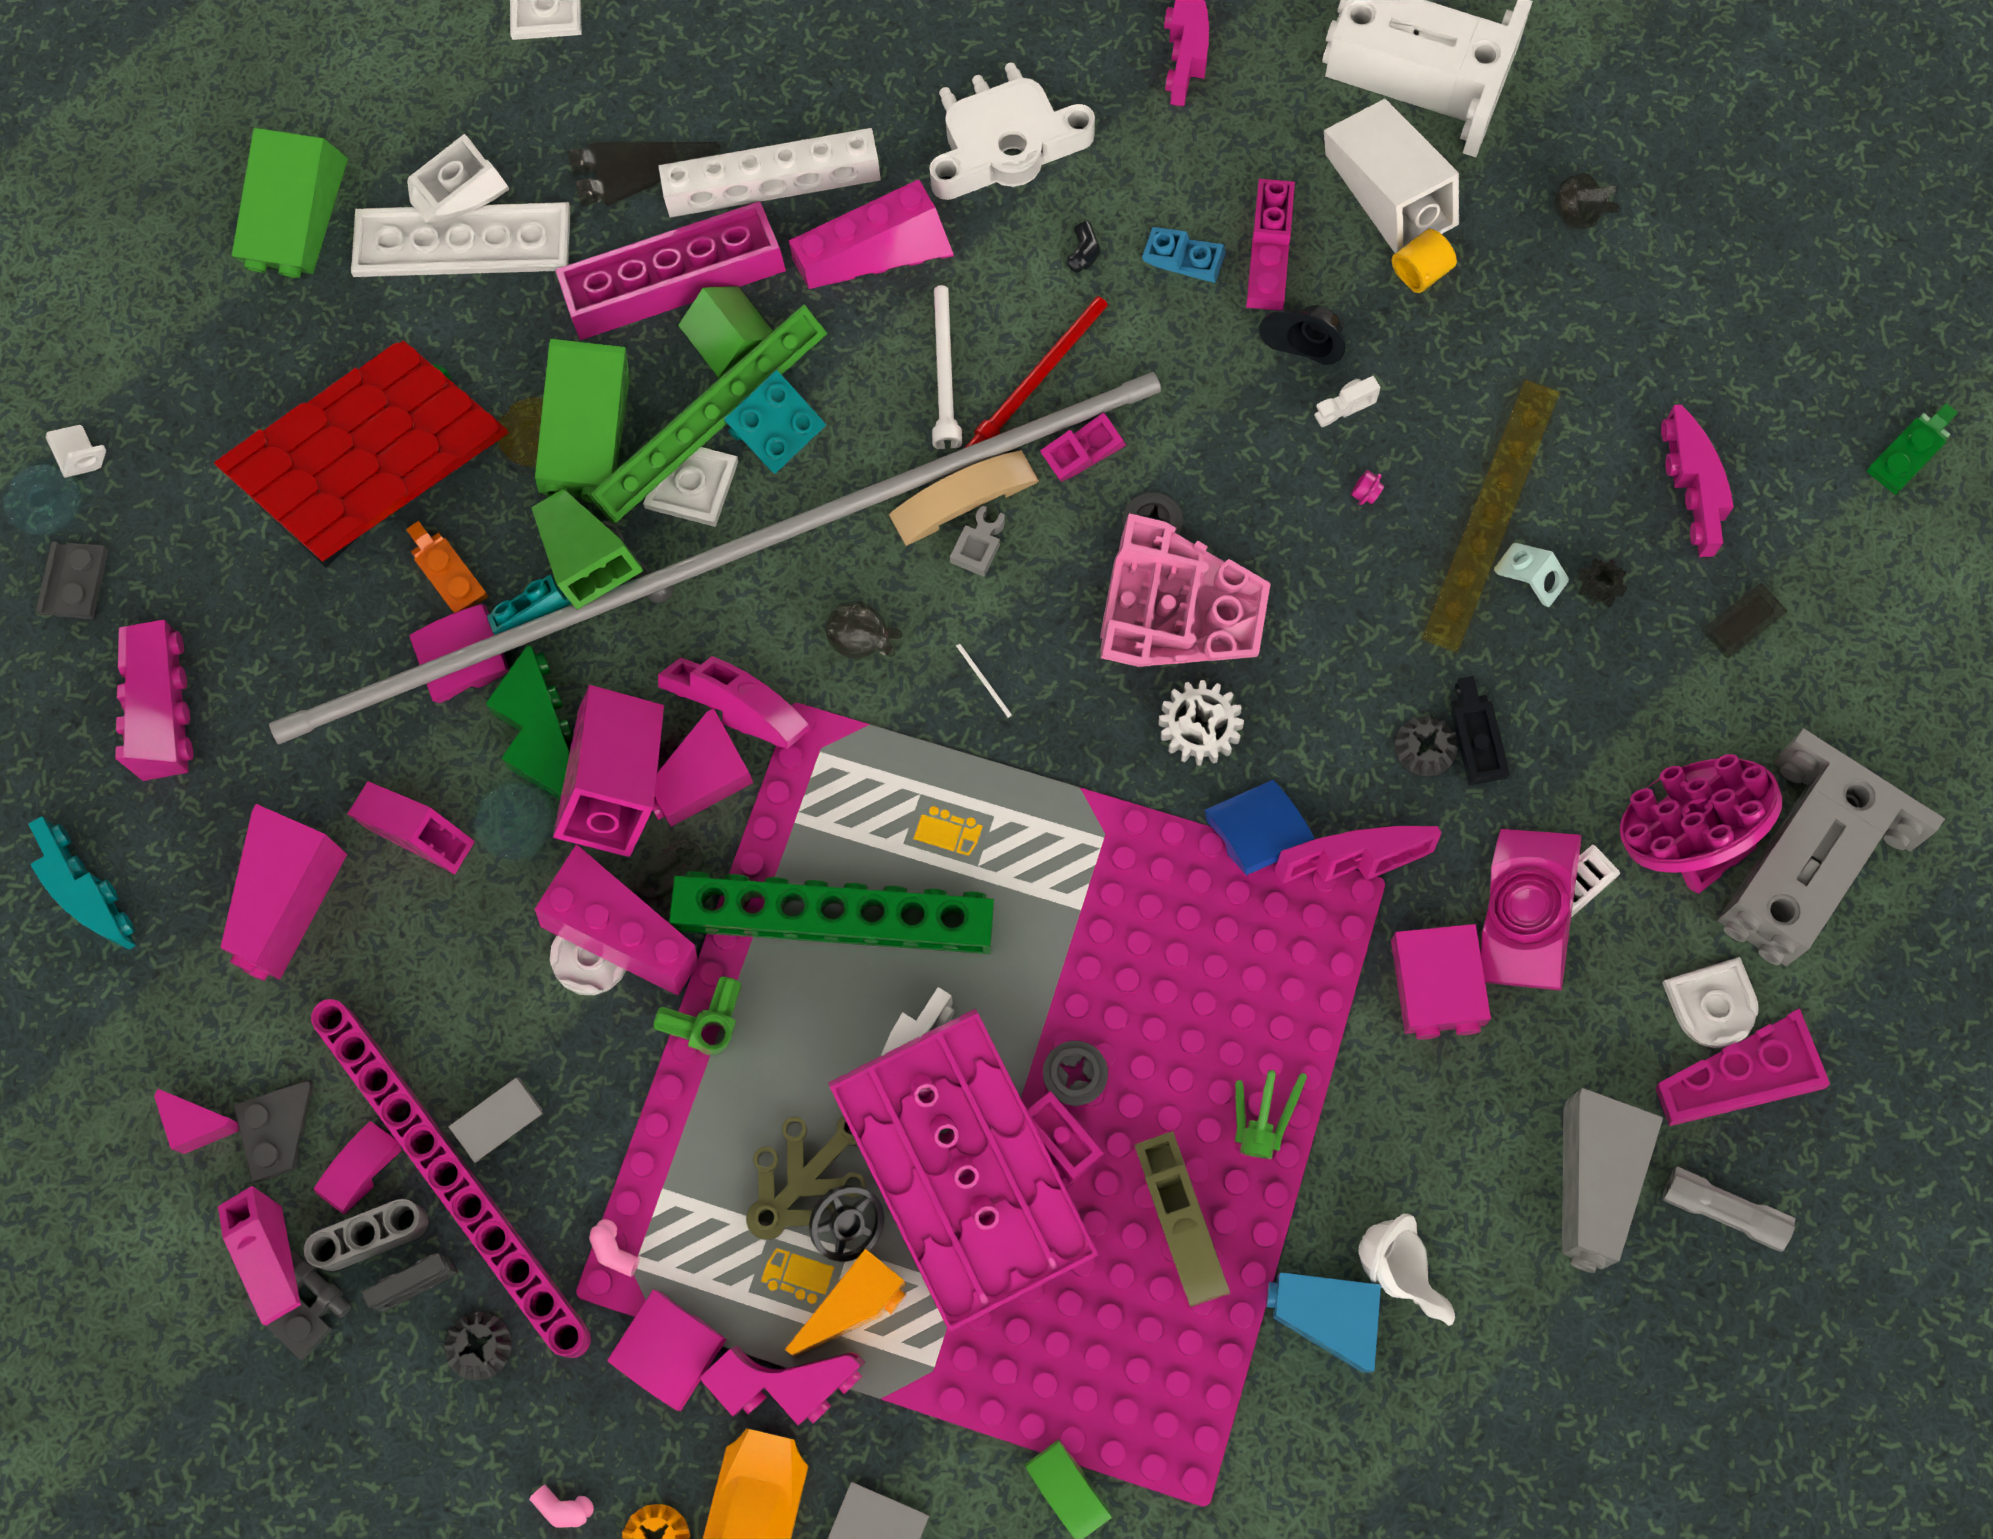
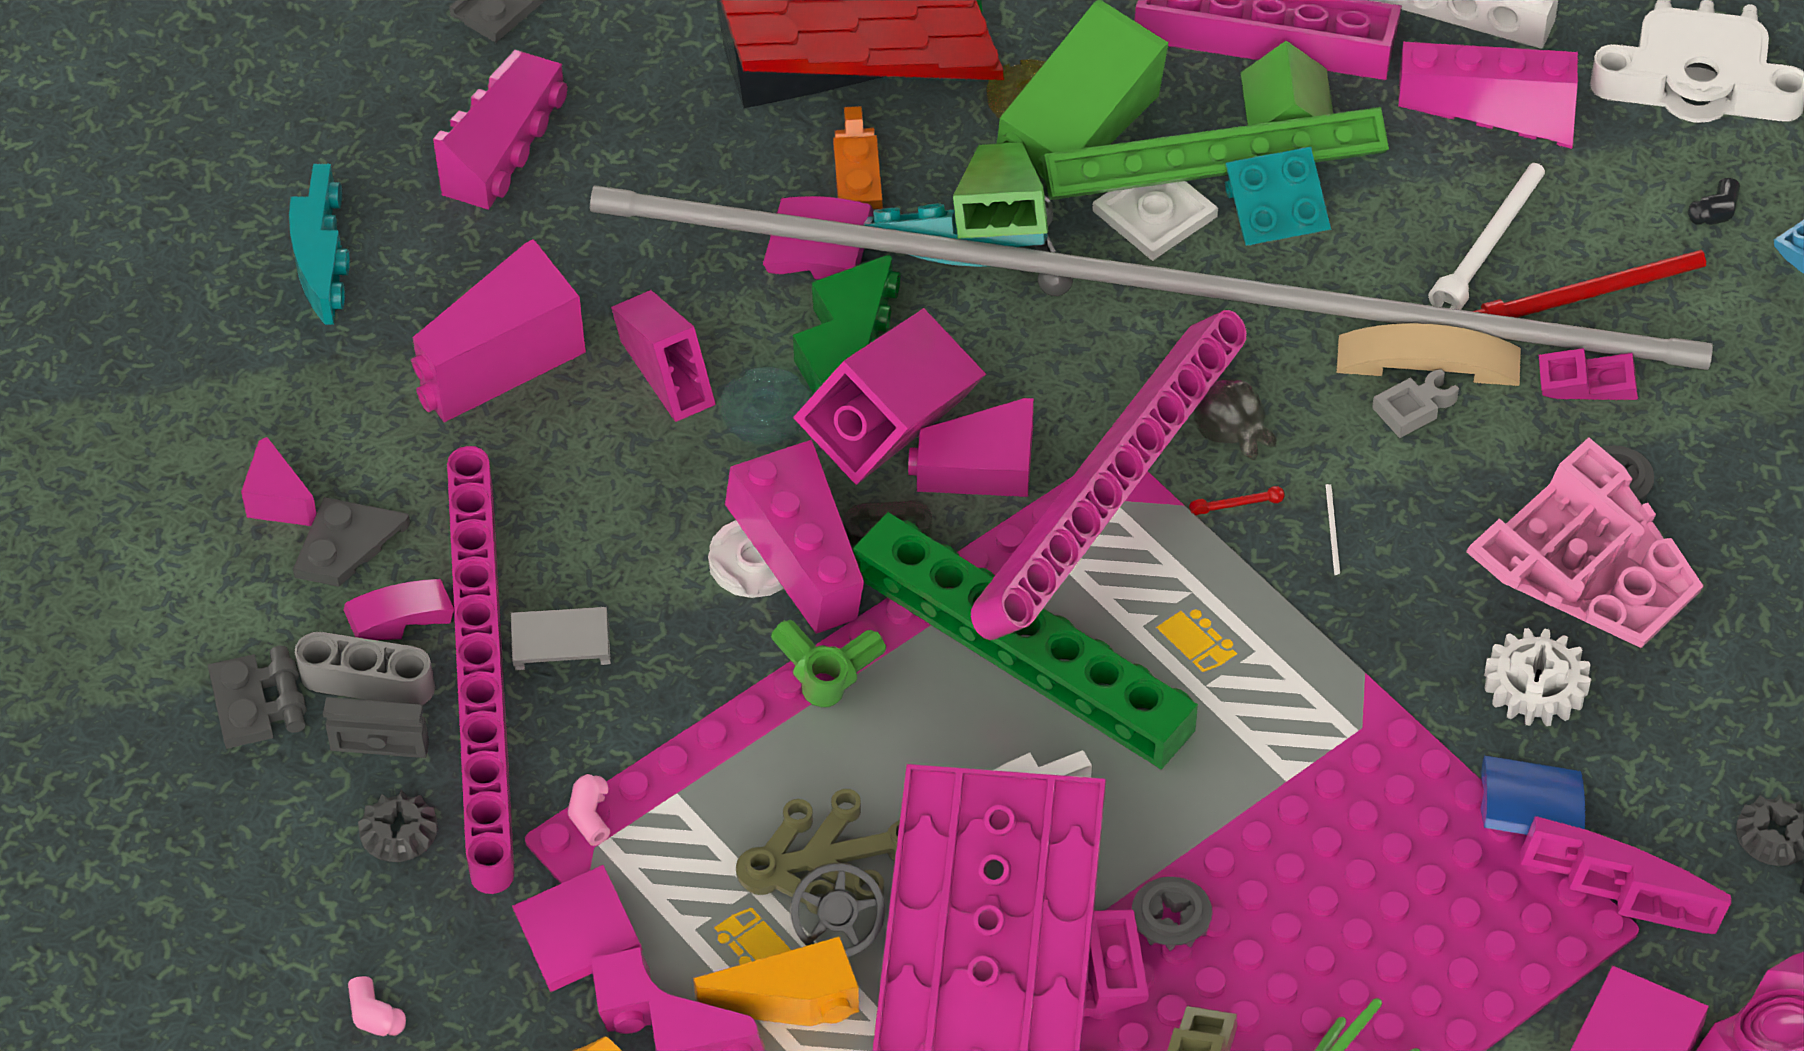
camera: 30 degrees right, 20 degrees down
dark pink slope [218,1186,301,1326] -> none
dark pink slope [658,656,809,749] -> none
none -> dark pink beam [971,310,1246,640]
none -> red hinge [1189,486,1285,515]

